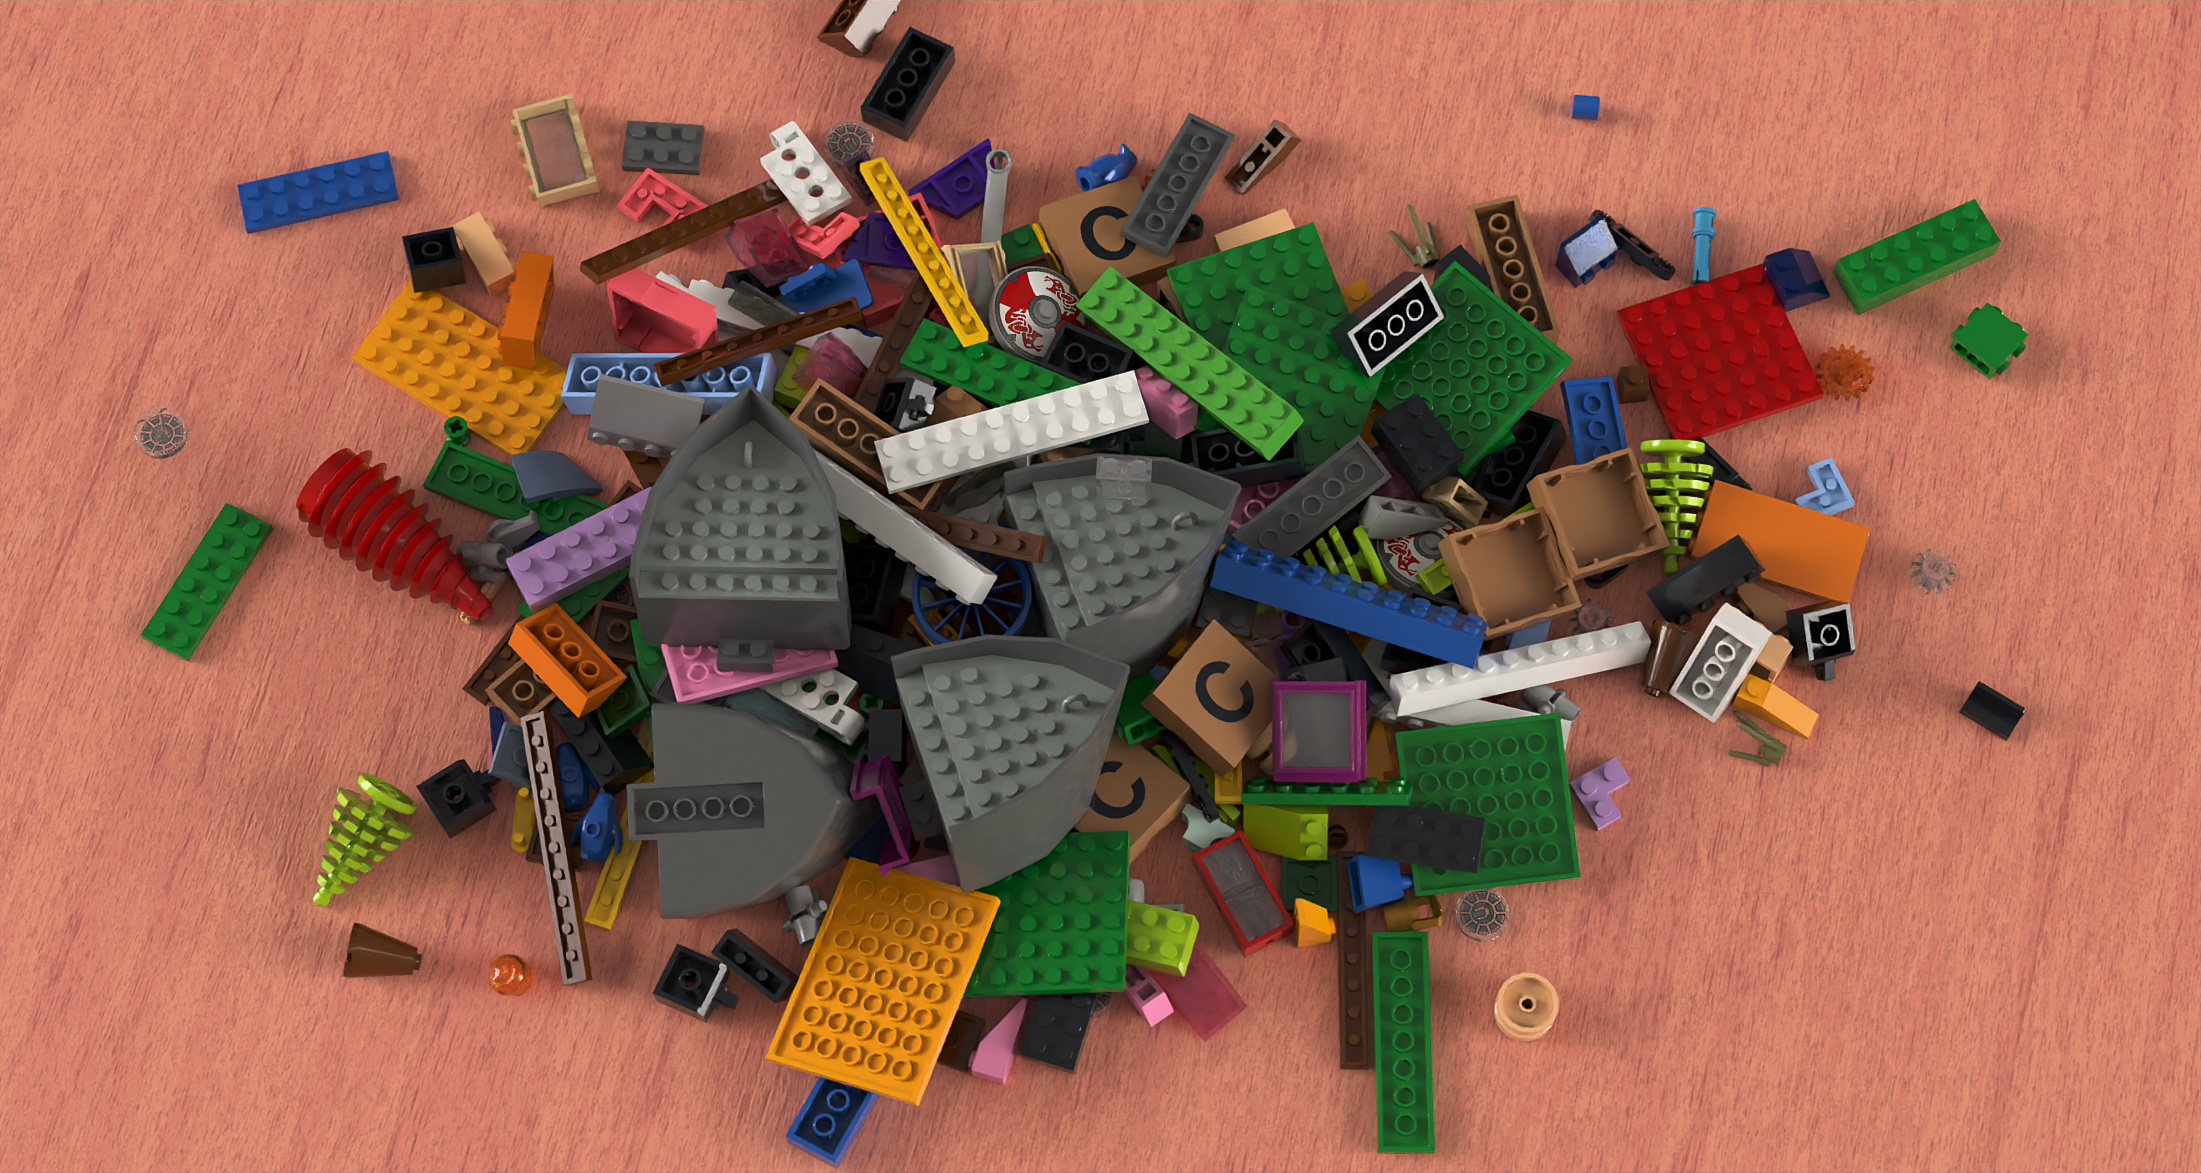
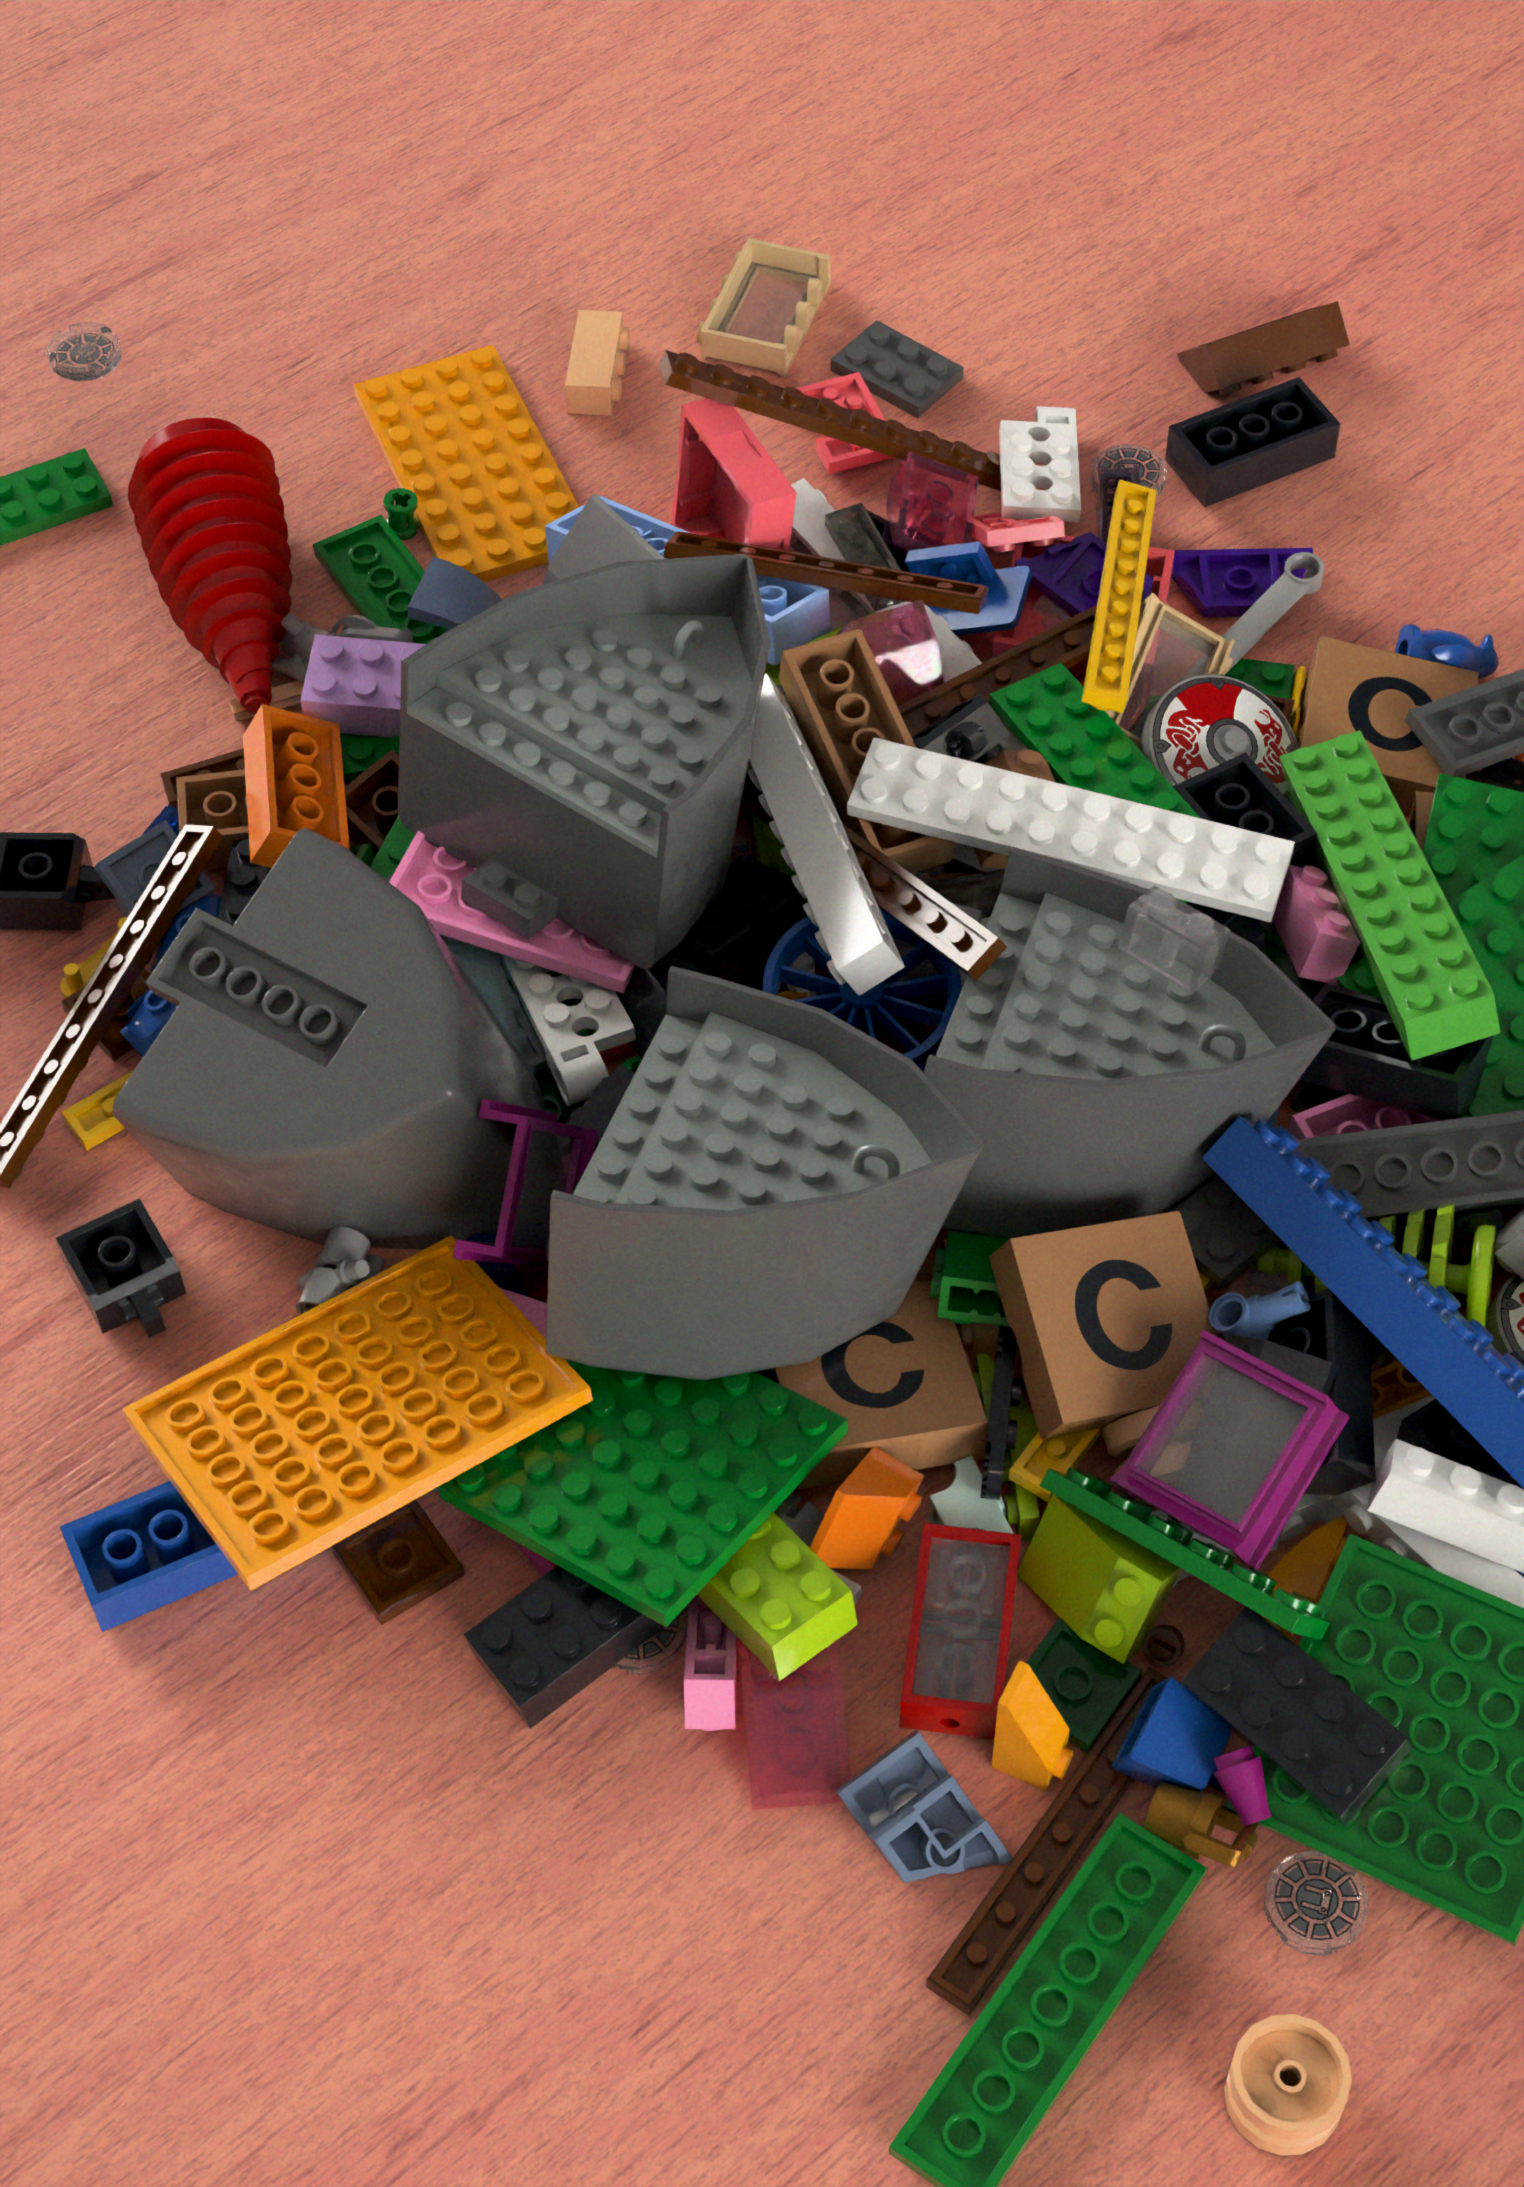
camera: 35 degrees right, 15 degrees down
blue plate [237,151,399,234] -> none
black brick [402,227,466,293] -> none
orange brick [497,251,555,370] -> none
black brick [711,928,799,1003] -> none
bright pink slope [968,999,1029,1085] -> none
none -> orange slope [809,1447,924,1570]
none -> sand blue slope [835,1730,1012,1883]
none -> medium blue pin [1209,1282,1310,1340]
none -> magenta cone [1213,1745,1272,1826]

